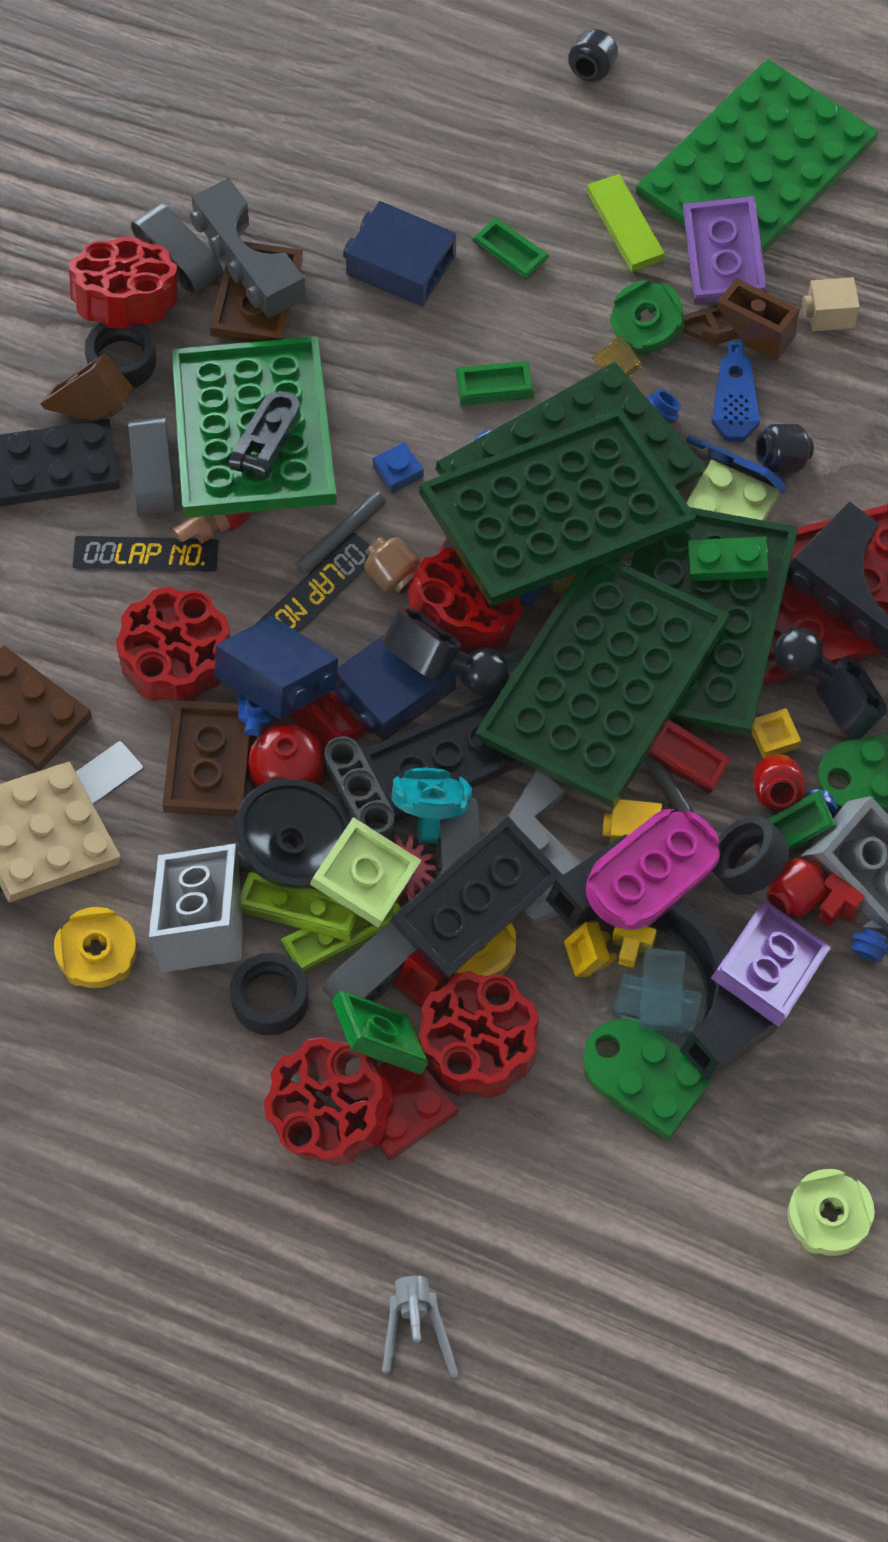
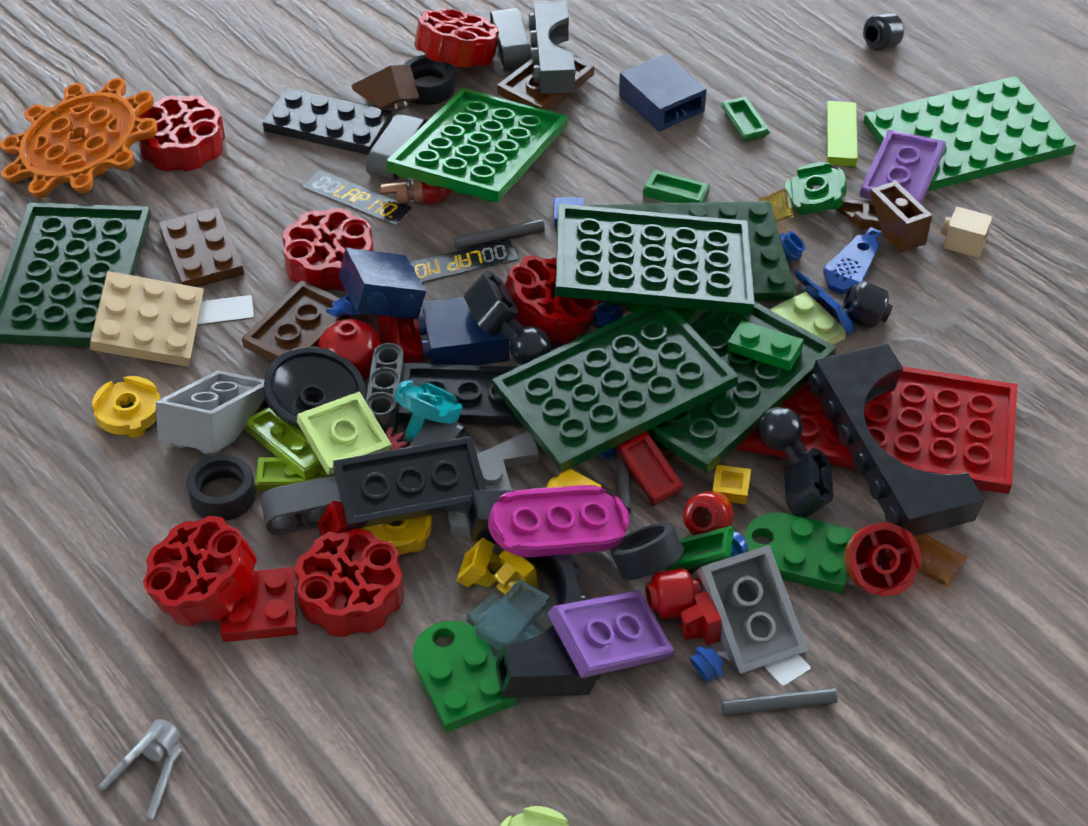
camera: 30 degrees right, 15 degrees down
black plate [230,391,301,479] -> none
green plate [332,990,428,1075] -> none
medium nougat head [364,537,420,594] -> none

